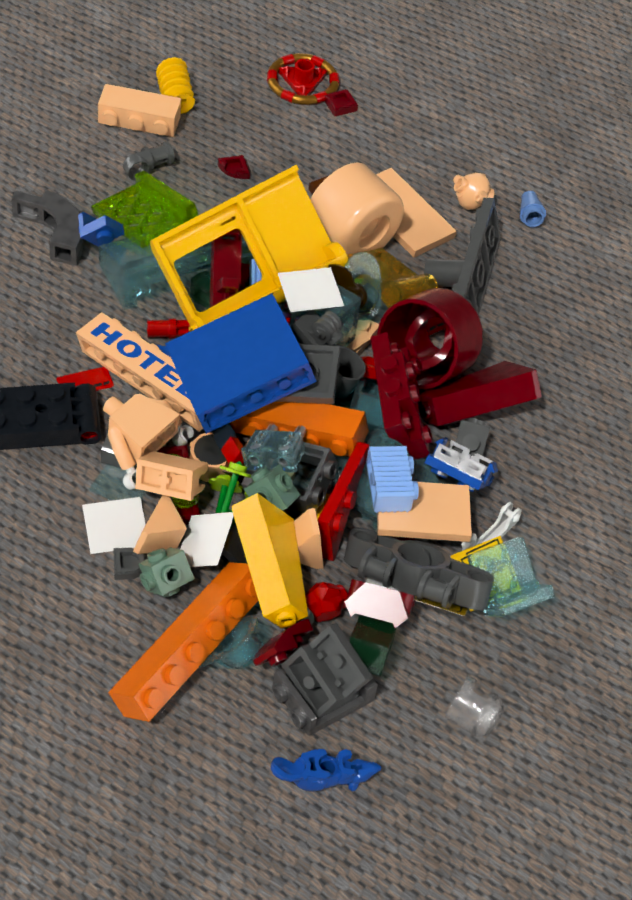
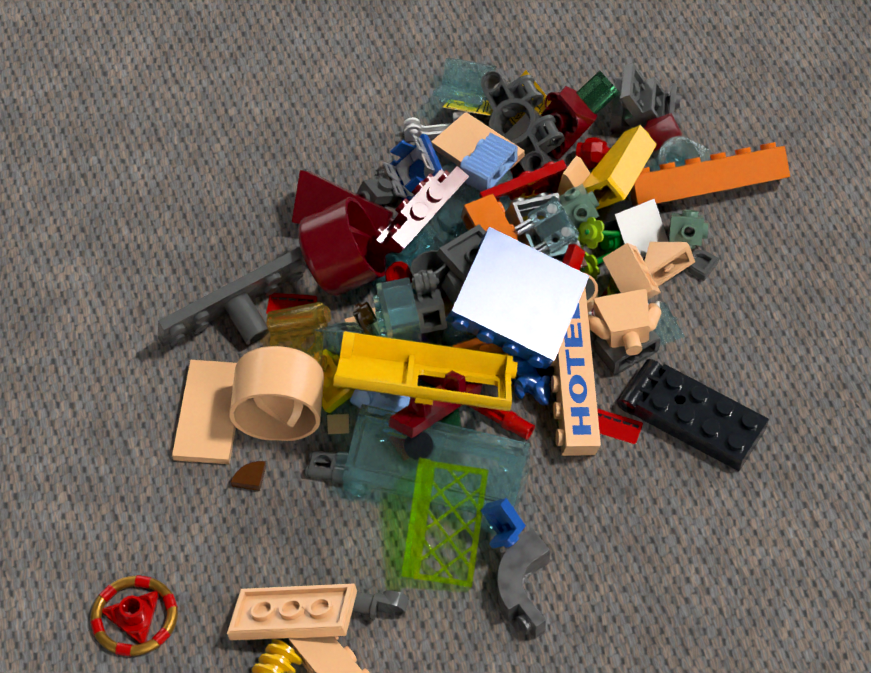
camera: 130 degrees left, 5 degrees up
white sticker [82,497,146,554] -> none
dark red tile [217,155,250,179] -> none
blue animal [271,749,382,791] -> none
white sticker [277,267,344,312] -> none
dark red tile [324,89,358,117] -> none
clear helmet [445,674,504,737] -> none
light nougat piece [453,172,494,210] -> none
medium blue cone [520,191,546,227] -> none
none -> light nougat tile [227,584,357,640]

